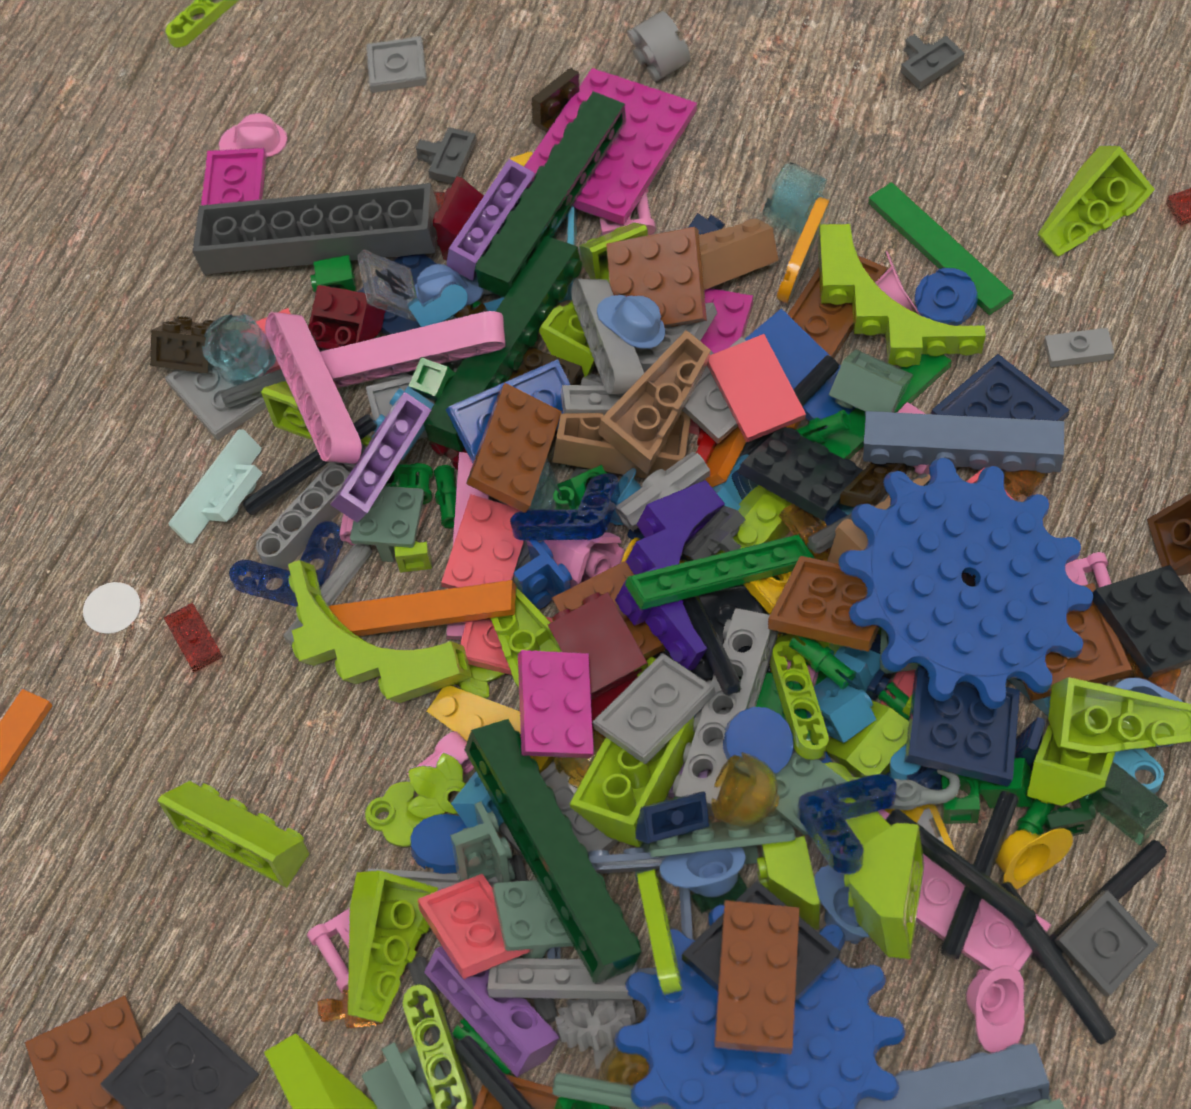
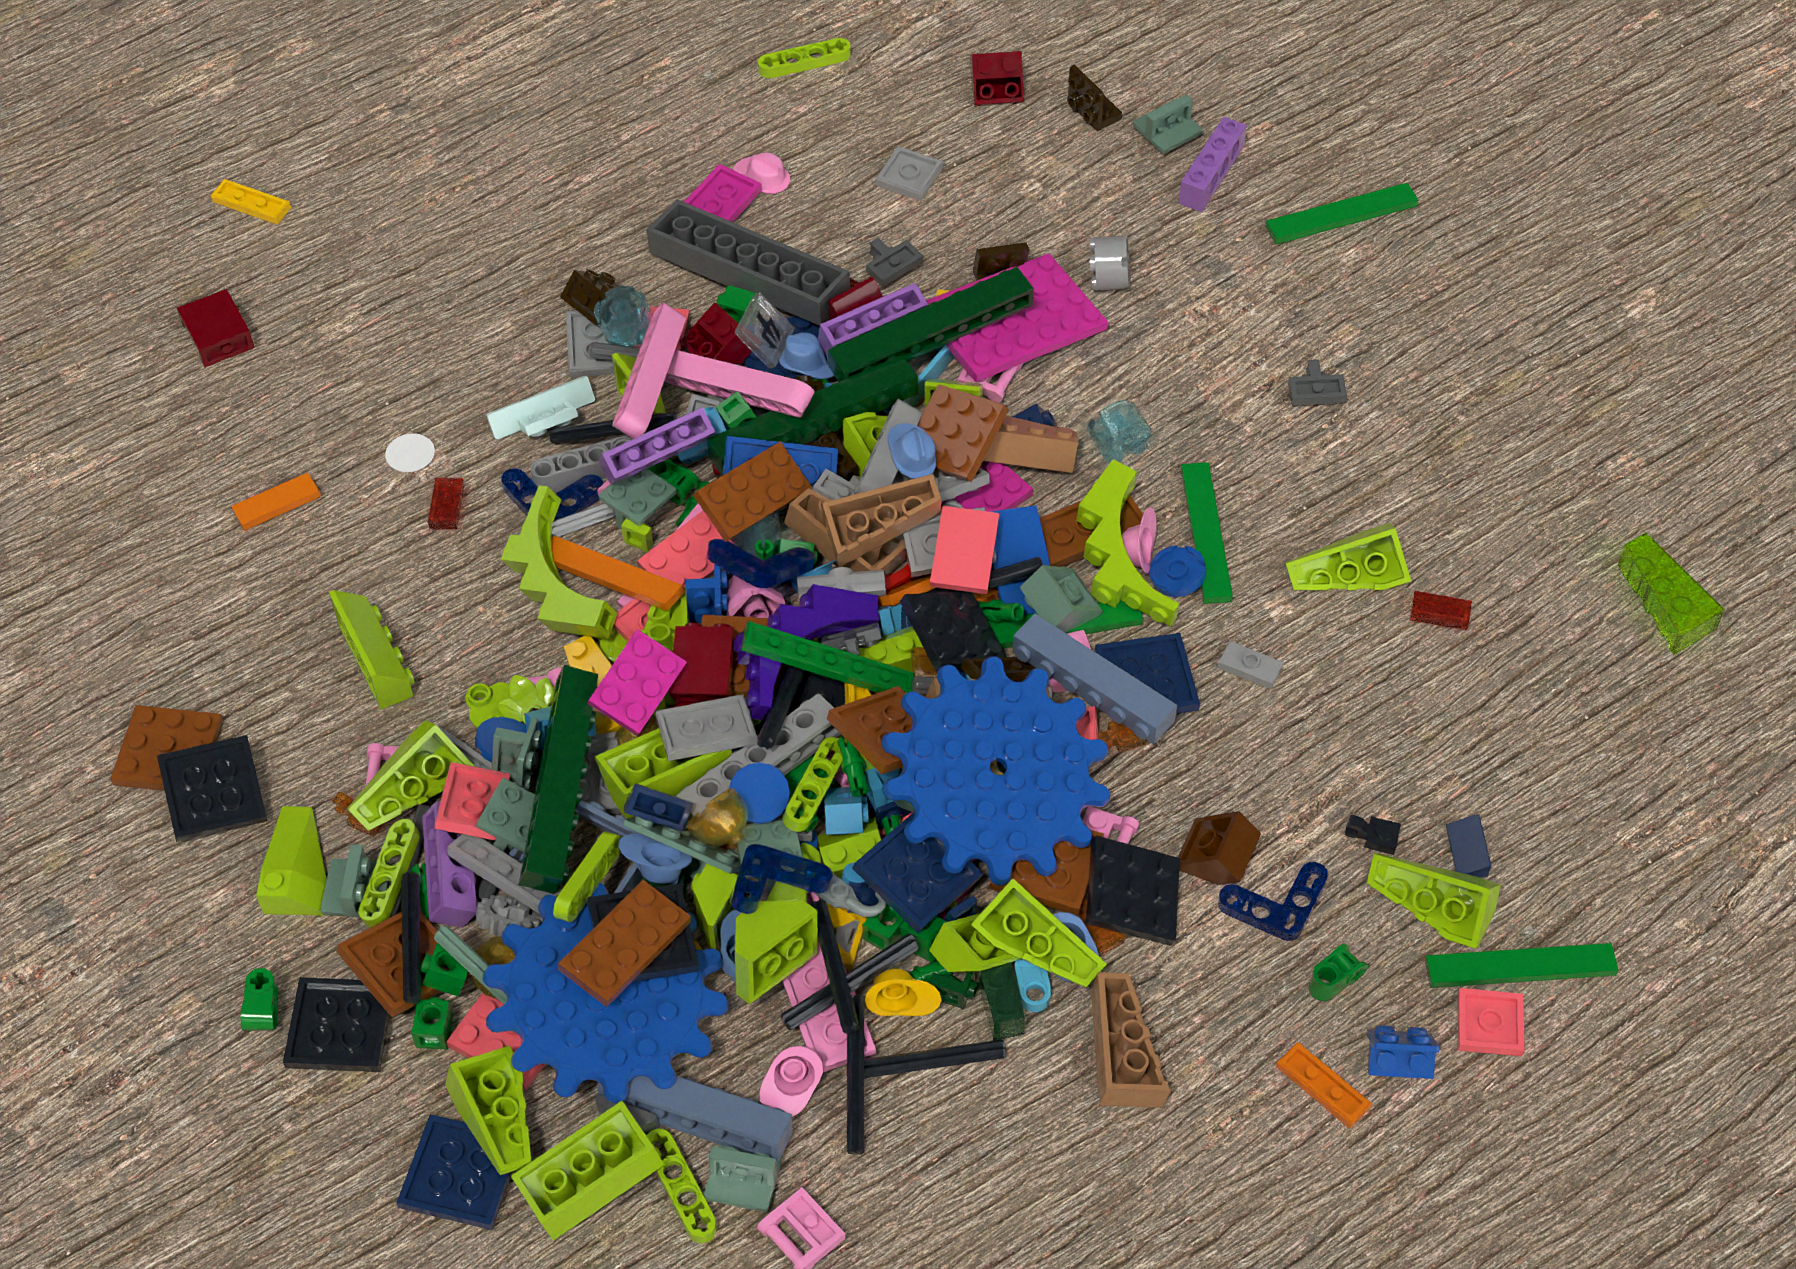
camera: 25 degrees right, 5 degrees down
dark azure leg [407,282,468,327] -> none
light orange tile [776,197,830,304] -> none
dark grey plate [1054,890,1158,996] -> none

